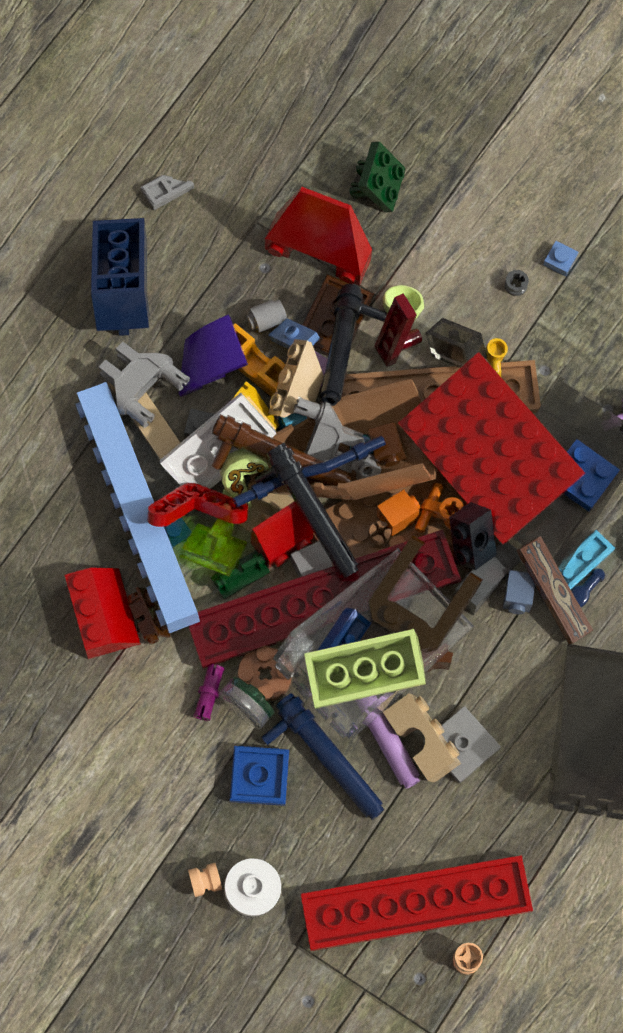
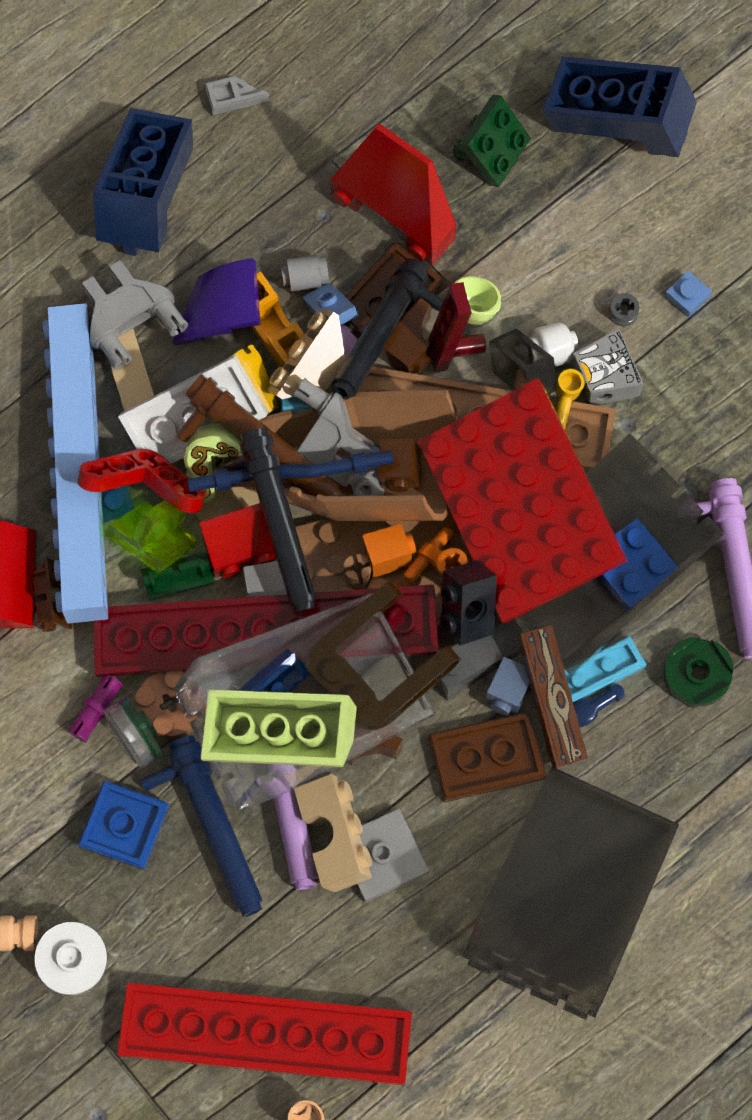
camera: 20 degrees right, 0 degrees up
none -> reddish brown arch [379,298,431,374]
none -> reddish brown tile [429,711,546,802]
none -> white head [527,322,578,369]
none -> dark blue hinge [543,56,697,158]
none -> light grey torso [571,329,643,405]

